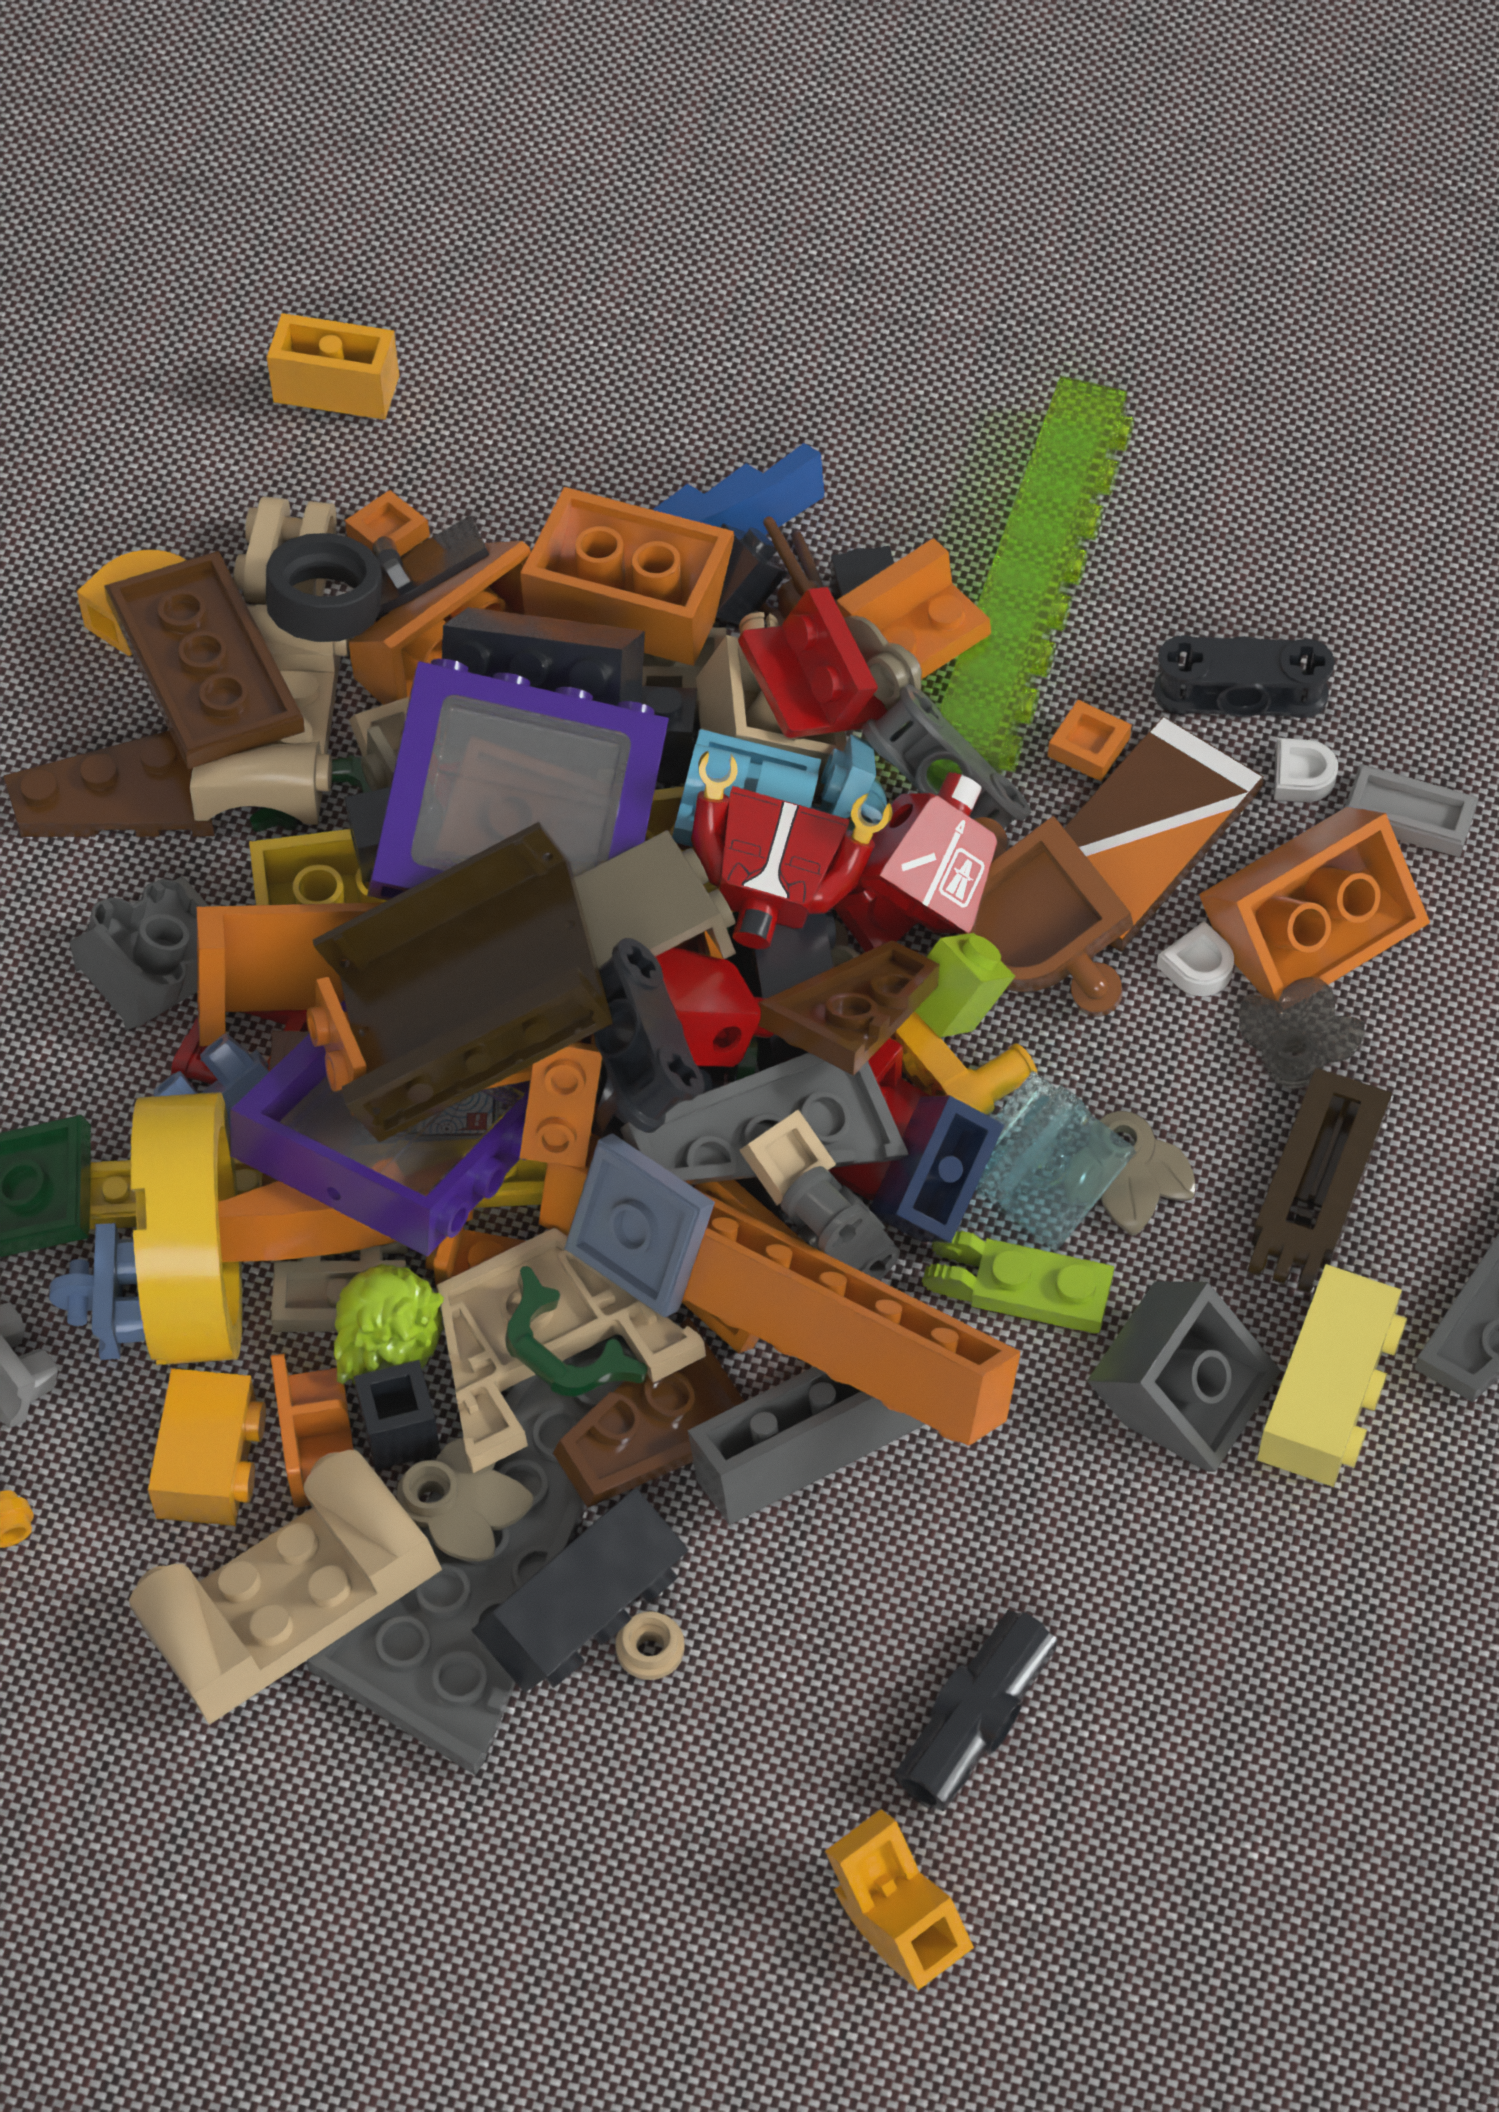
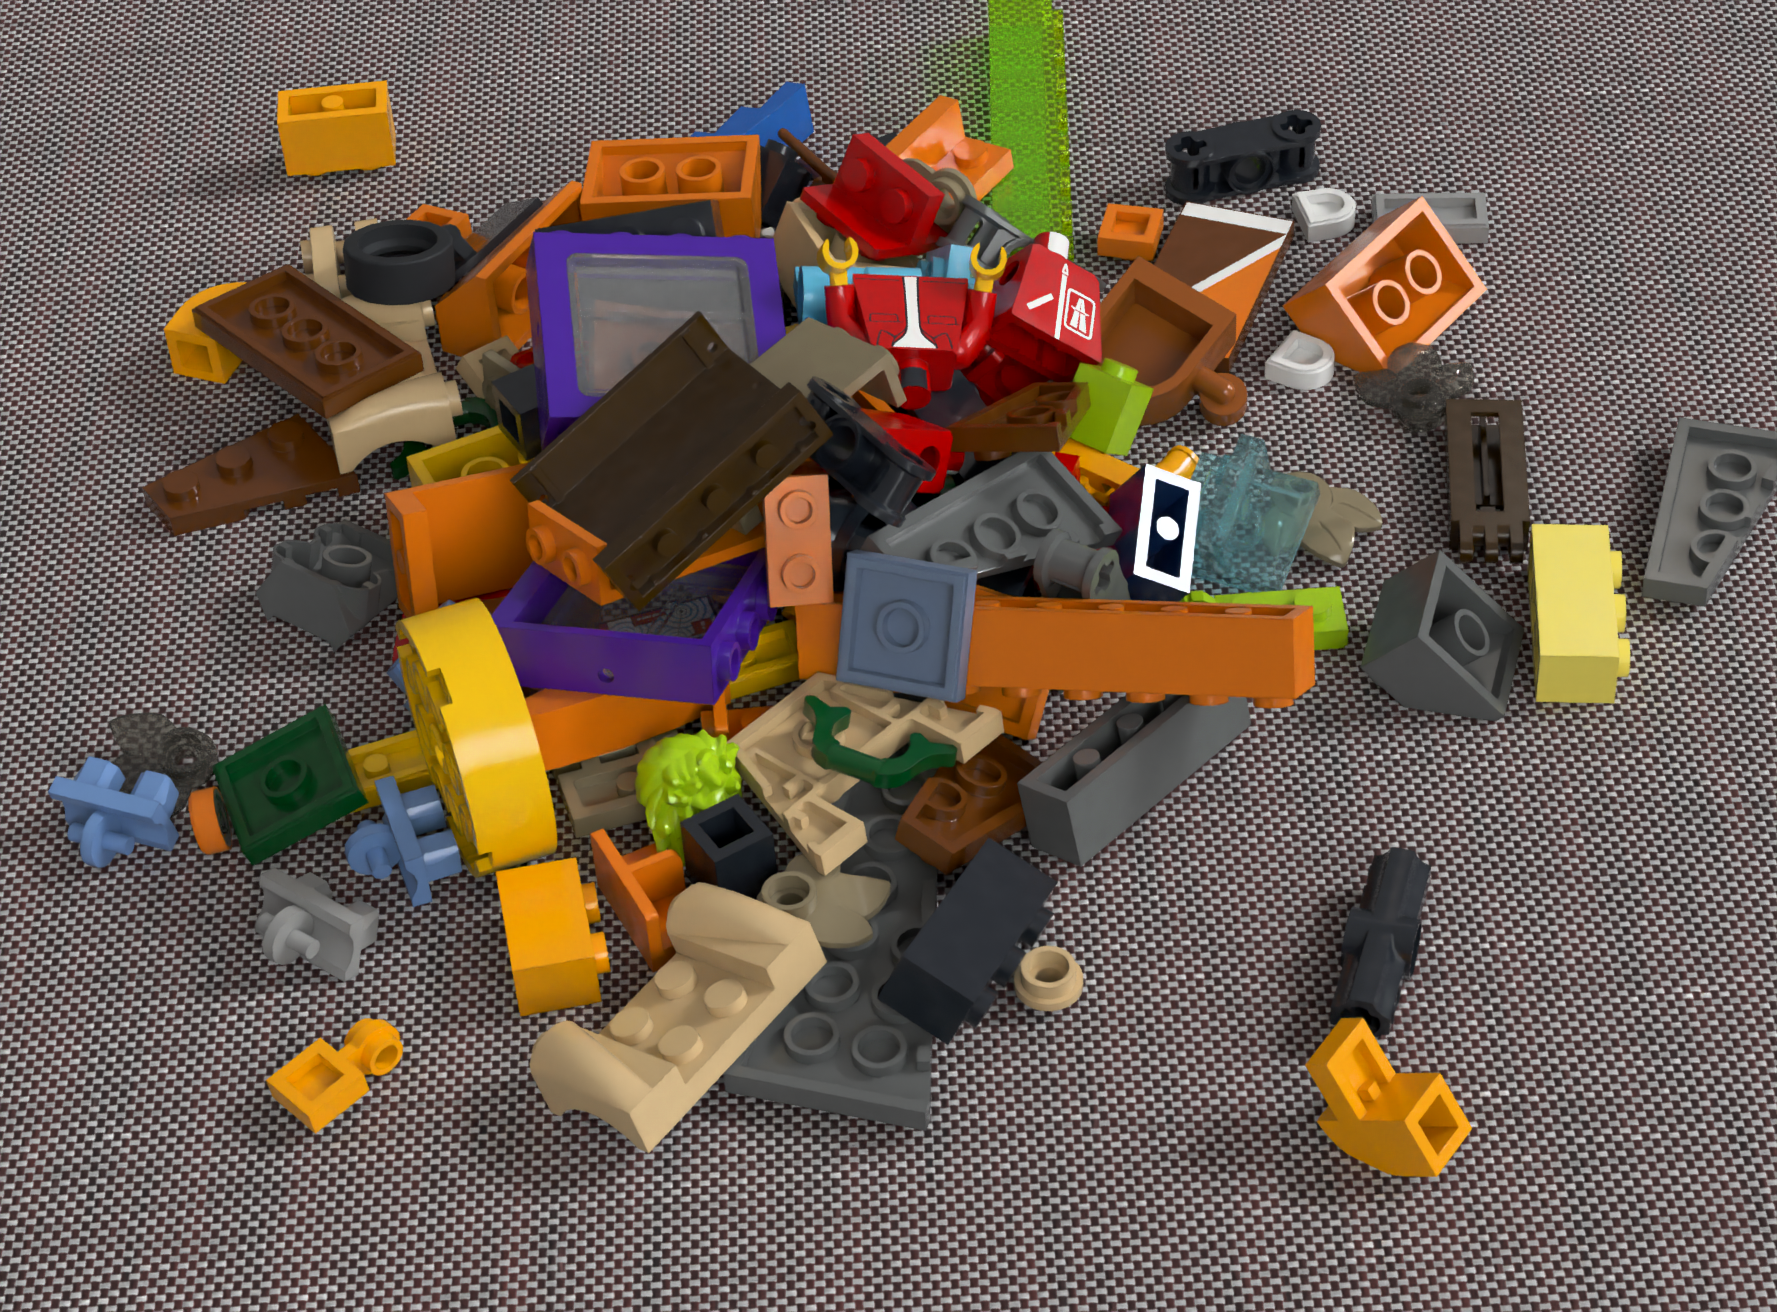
camera: 15 degrees left, 15 degrees down
tan plate [739,1110,836,1205] -> none

